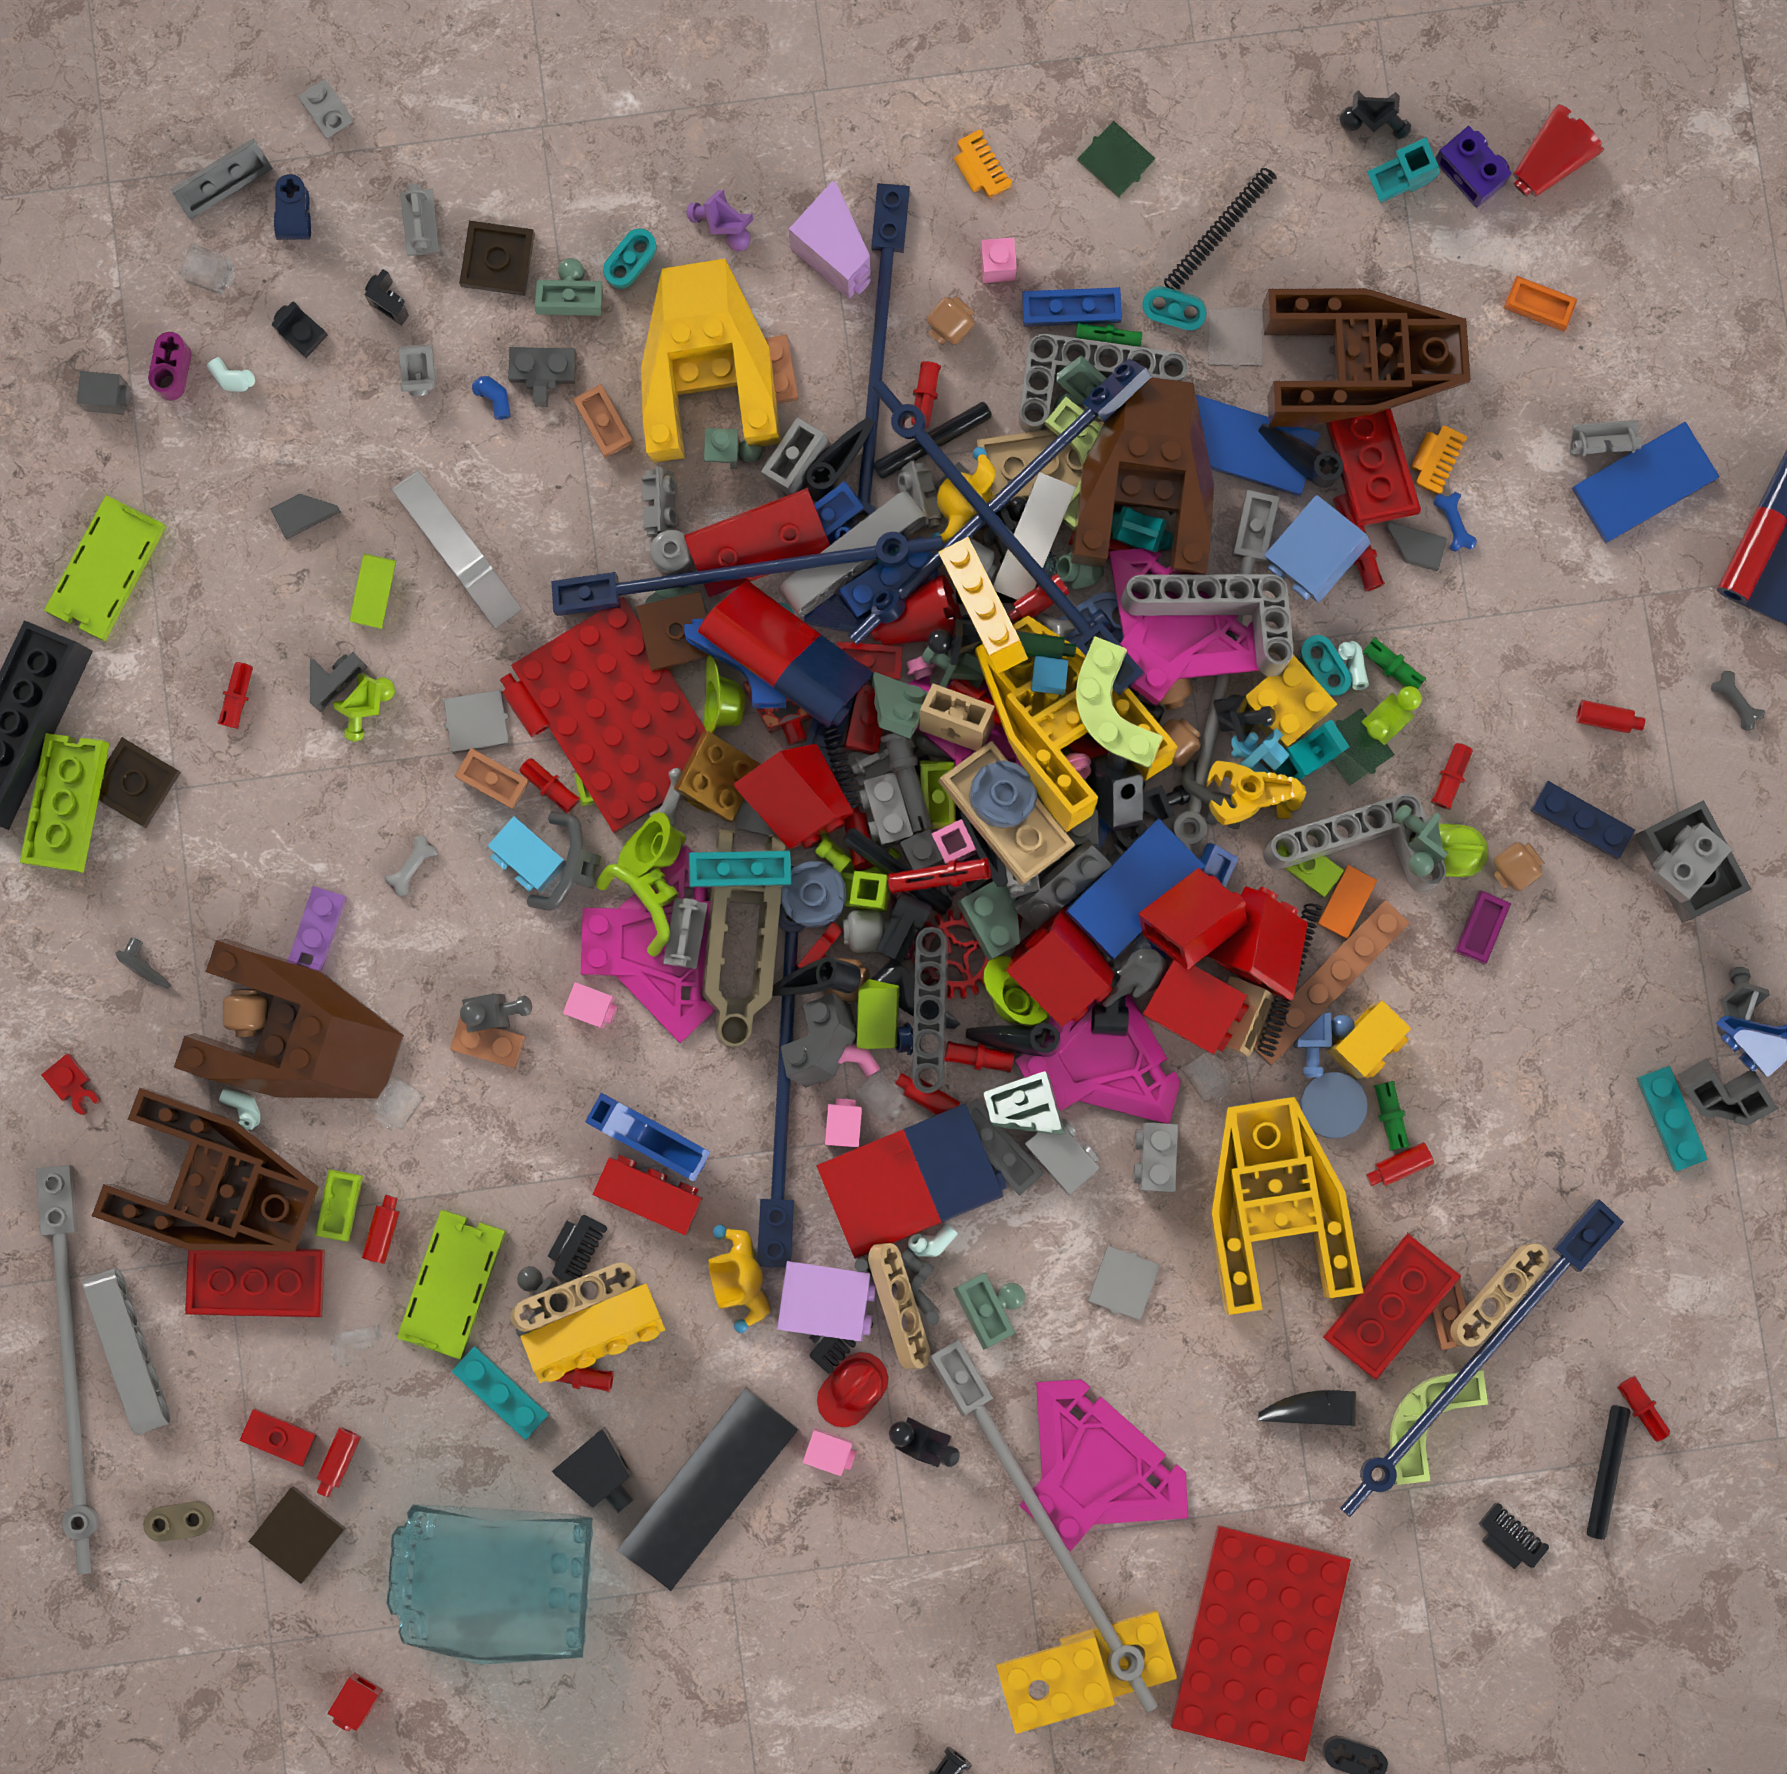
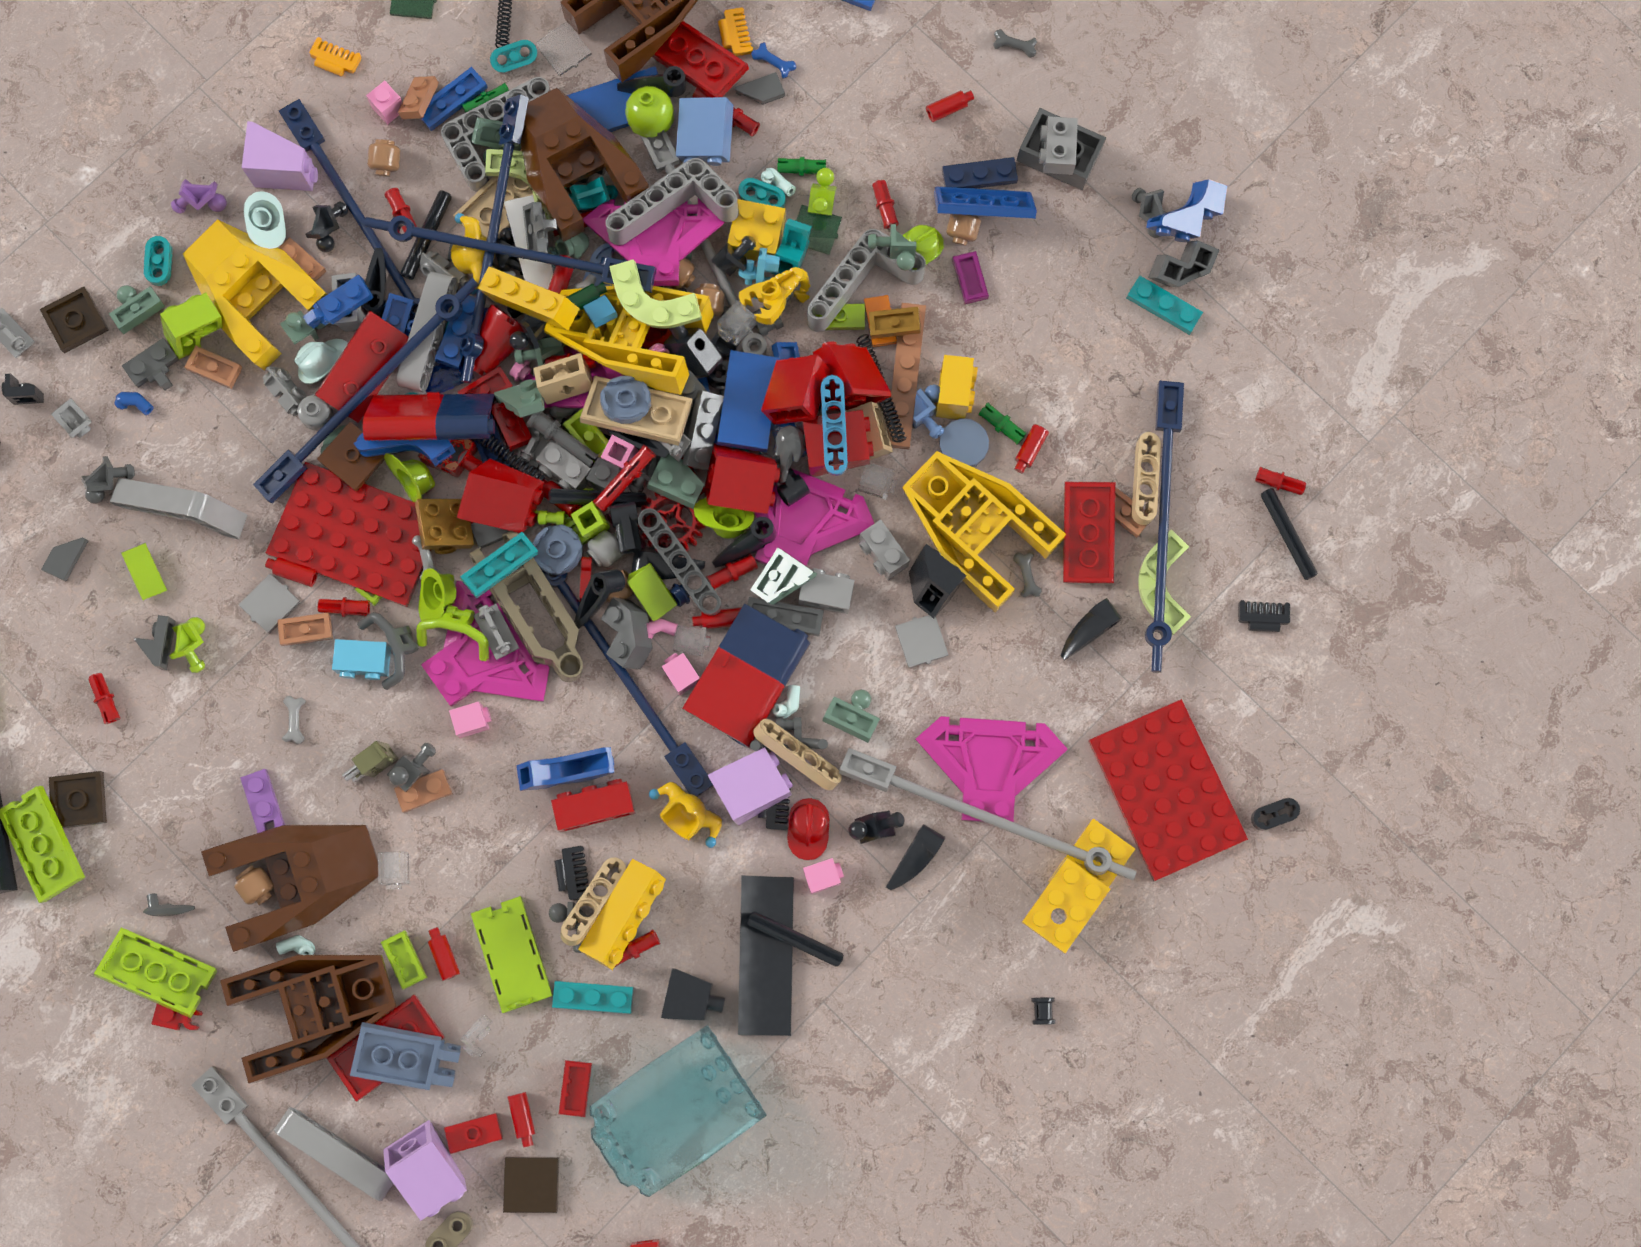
camera: 40 degrees left, 5 degrees down
none -> dark grey piece [82,456,135,504]
none -> lime piece [94,927,217,1018]
none -> lime brick [160,293,223,359]
none -> light aqua piece [244,191,286,249]
none -> light aqua piece [294,339,348,384]
none -> blue hinge [303,274,373,329]
none -> black piece [305,201,348,253]
none -> olive piece [342,741,398,783]
none -> sand blue tile [350,1022,461,1090]
none -> lavender slope [383,1120,467,1221]
none -> nougat plate [398,76,439,119]
none -> dark grey hinge [523,202,557,253]
none -> red plate [558,1060,592,1117]
none -> lime cylinder [625,86,675,137]
none -> clear brick [717,300,756,345]
none -> black axle [747,911,844,967]
none -> dark azure beam [821,375,848,476]
none -> pearl gold plate [869,306,921,339]
none -> black piece [886,824,946,890]
none -> black slope [909,544,966,619]
none -> blue tile [934,186,1037,219]
none -> dark grey piece [1013,552,1042,597]

